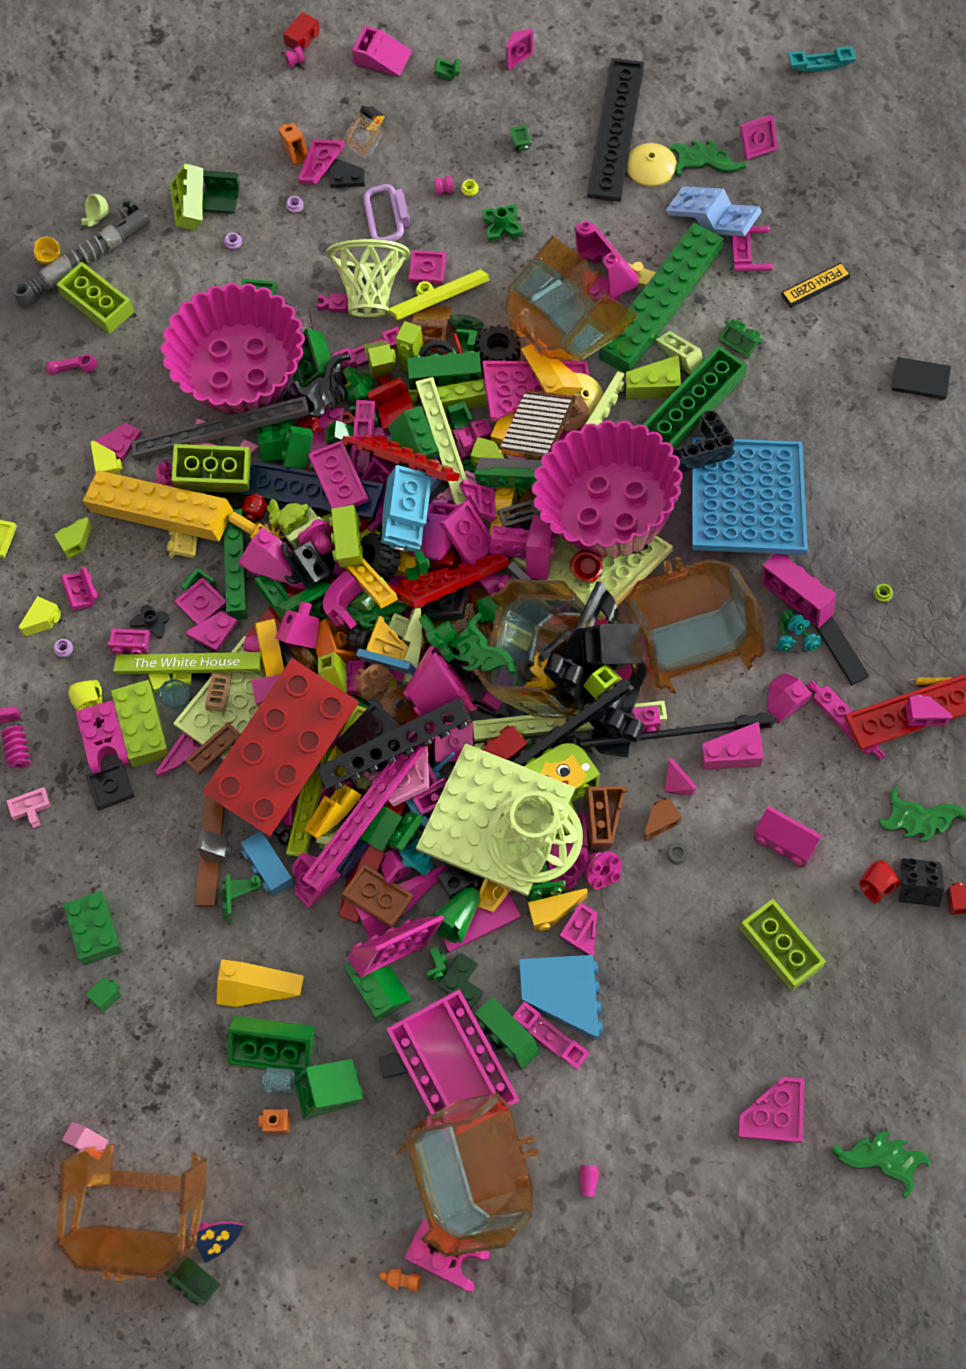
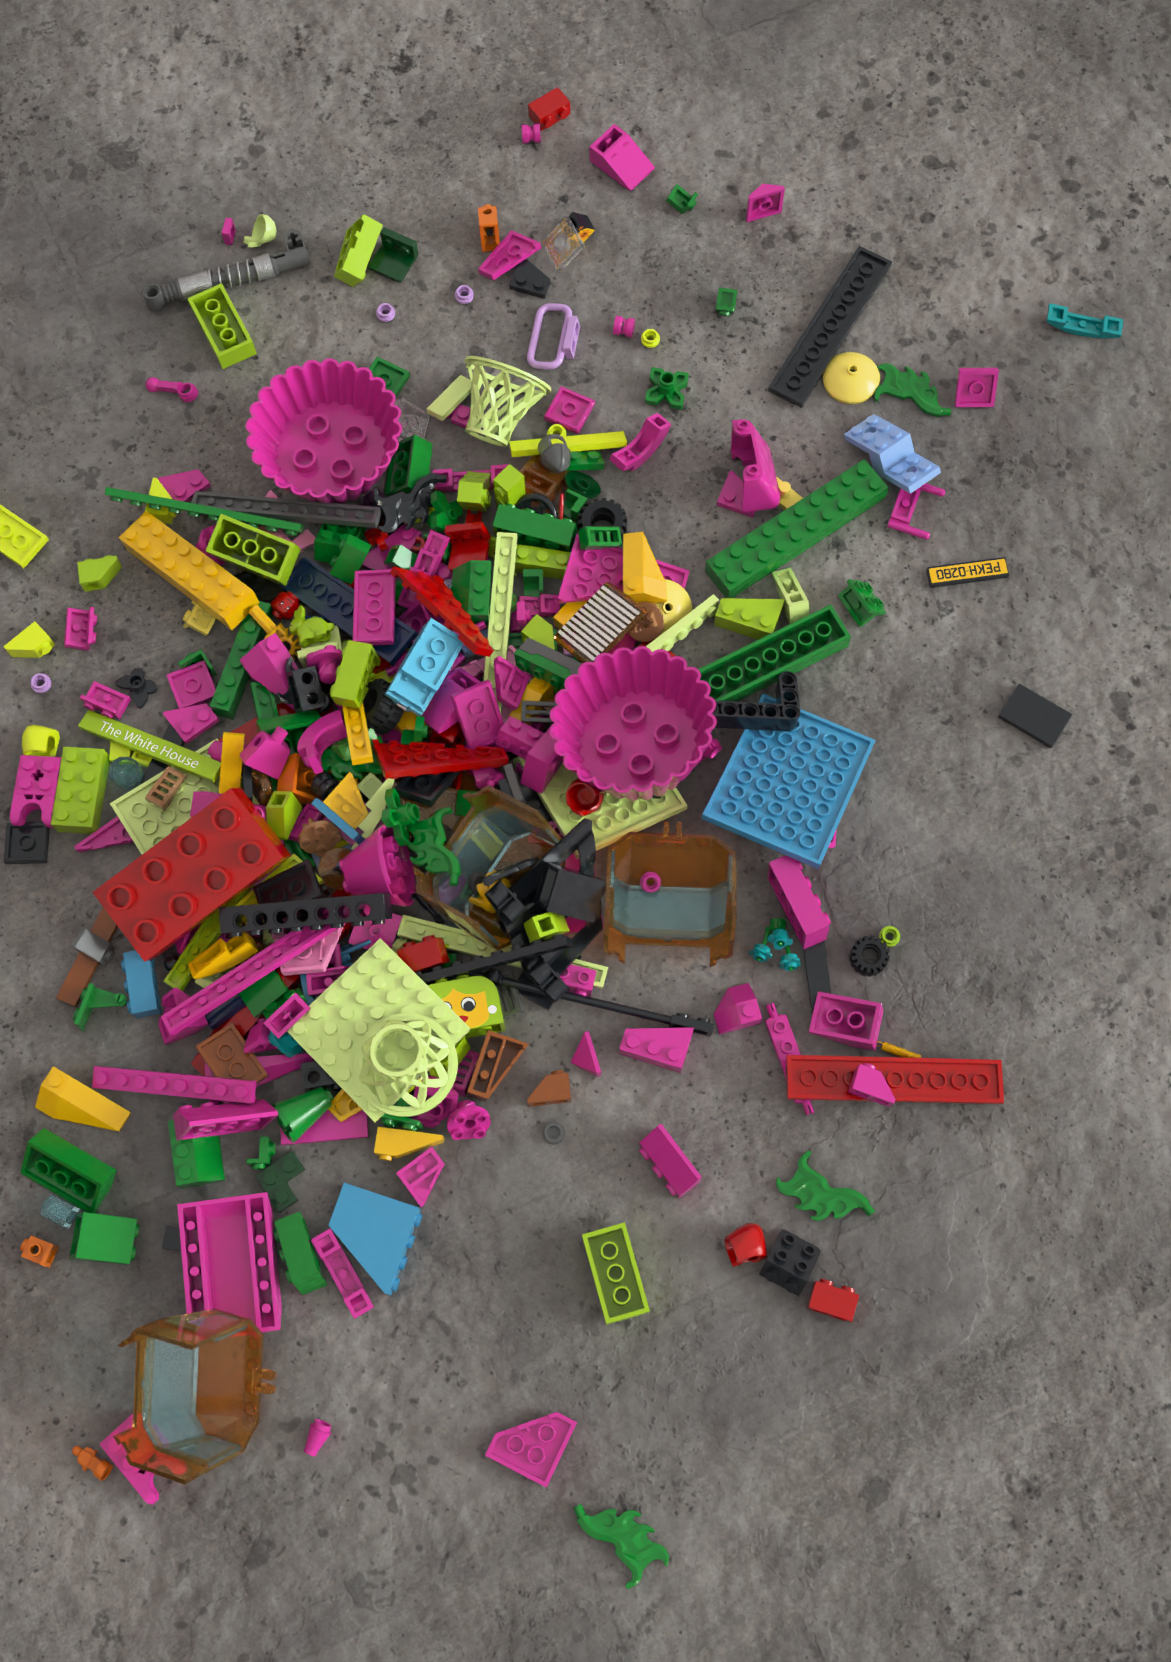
camera: 20 degrees right, 5 degrees up
yellow hair [34,237,60,265] -> none
dark orange tile [185,722,241,776] -> none
clear orange windscreen [505,235,638,362] -> none
none -> dark pink plate [92,1066,256,1103]
none -> green plate [104,487,304,536]
none -> dark pink tile [222,218,236,245]
none -> dark pink slope [264,992,311,1039]
none -> yellowish green tile [427,375,472,421]
none -> dark grey helmet [538,434,571,474]
none -> green plate [566,451,605,471]
none -> green slope [578,526,622,550]
none -> dark pink arch [609,413,672,472]
none -> dark pink plate [640,871,661,893]
none -> dark pink slope [809,991,884,1051]
none -> black tyre [849,935,890,977]

